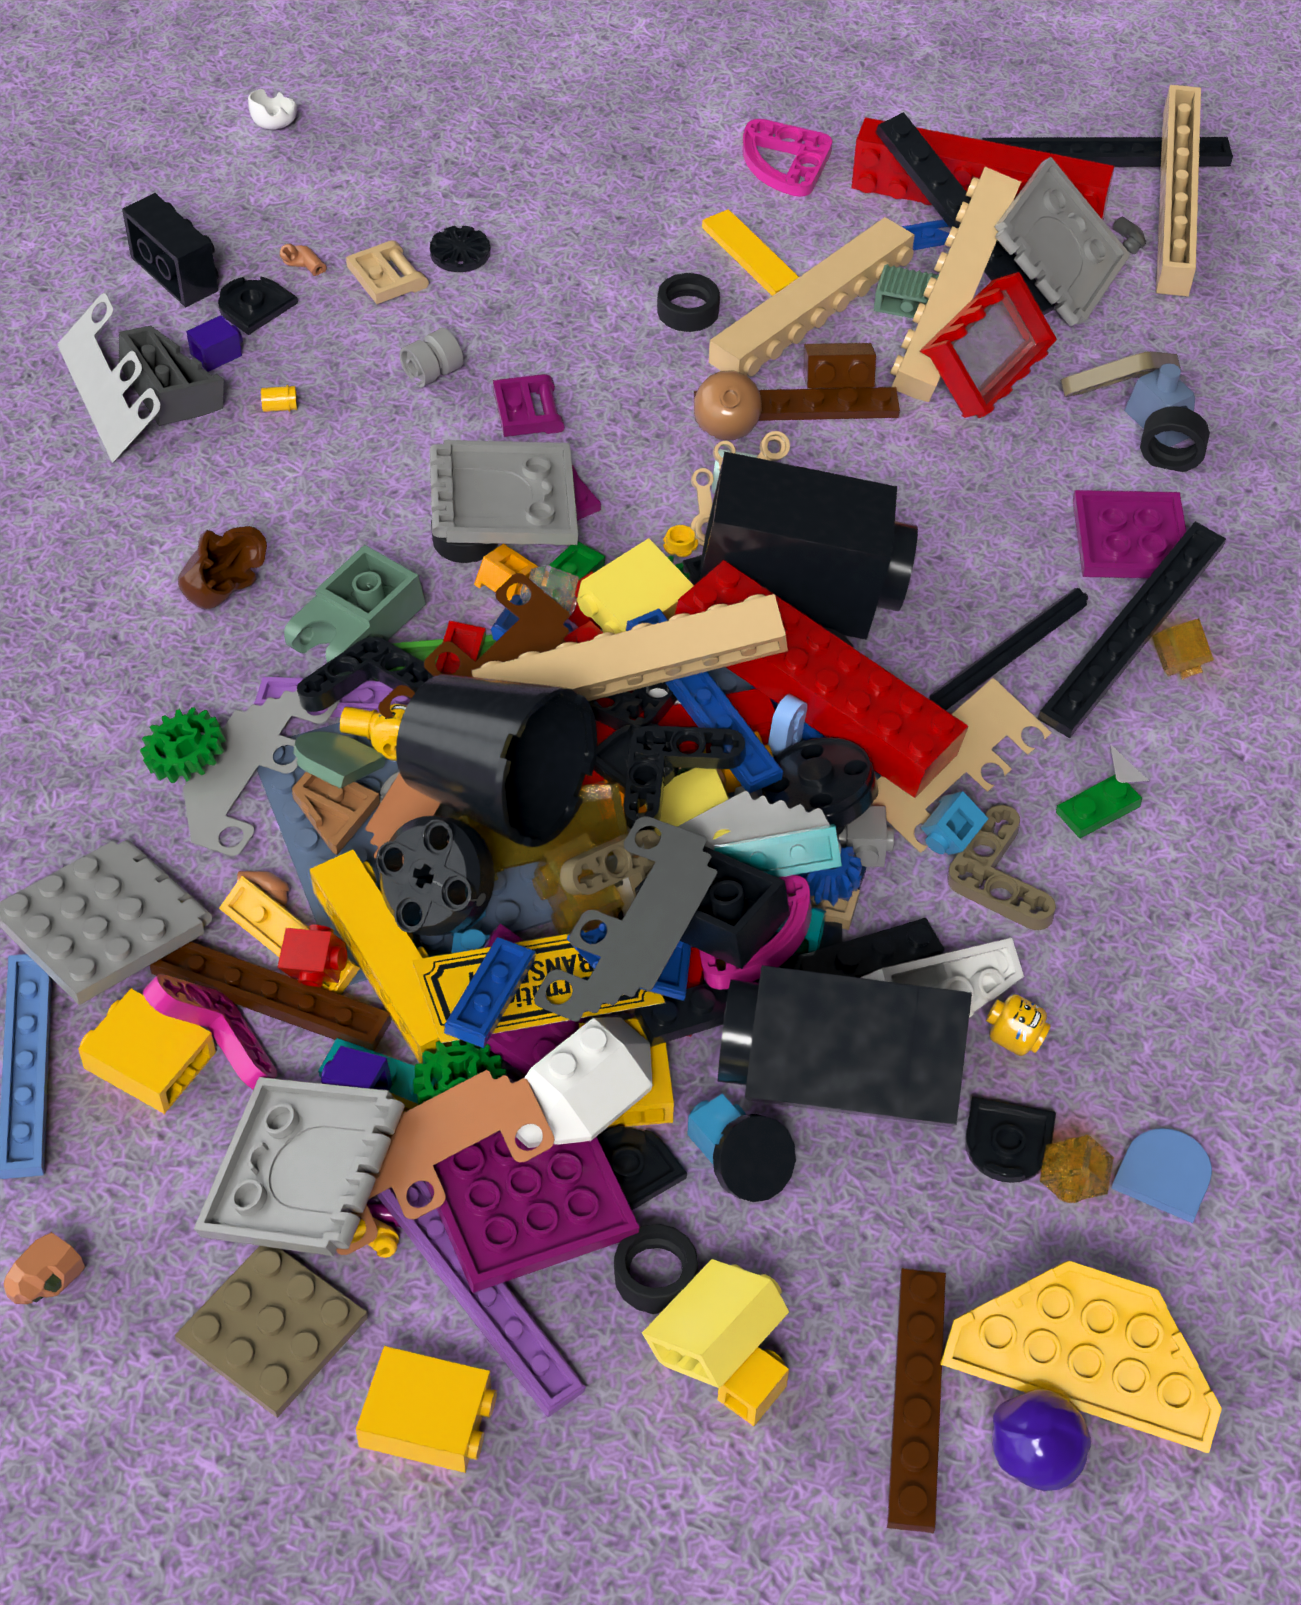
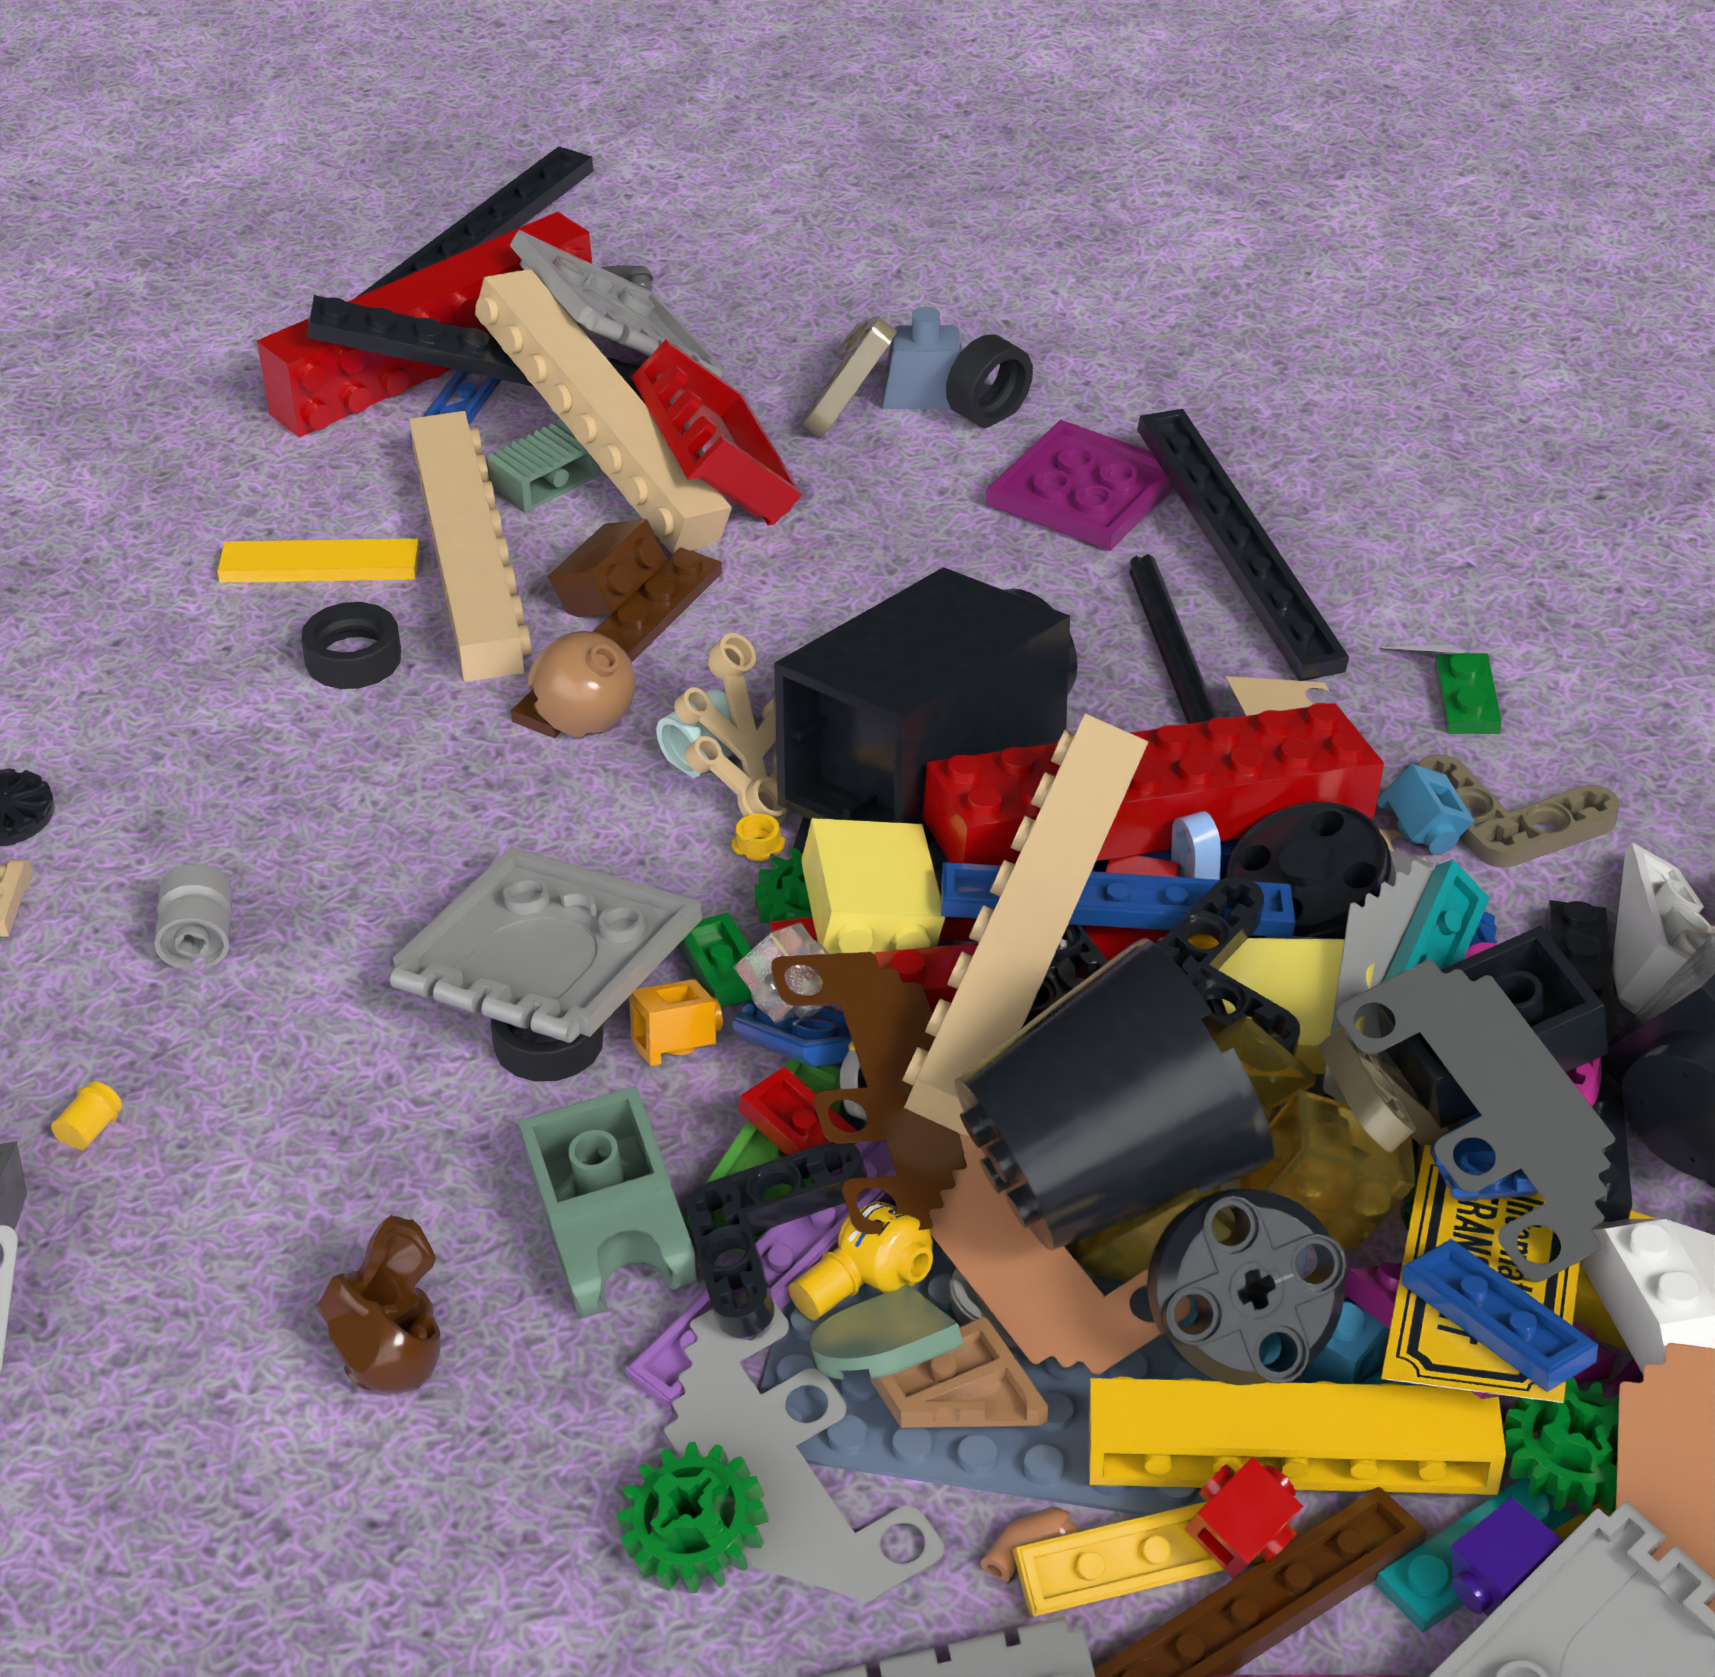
camera: 55 degrees left, 10 degrees down
magenta plate [493,374,565,437] -> none
dark pink beam [742,119,832,197] -> none
clear yellow brick [1152,618,1214,680] -> none
tan brick [1156,85,1201,297] -> none

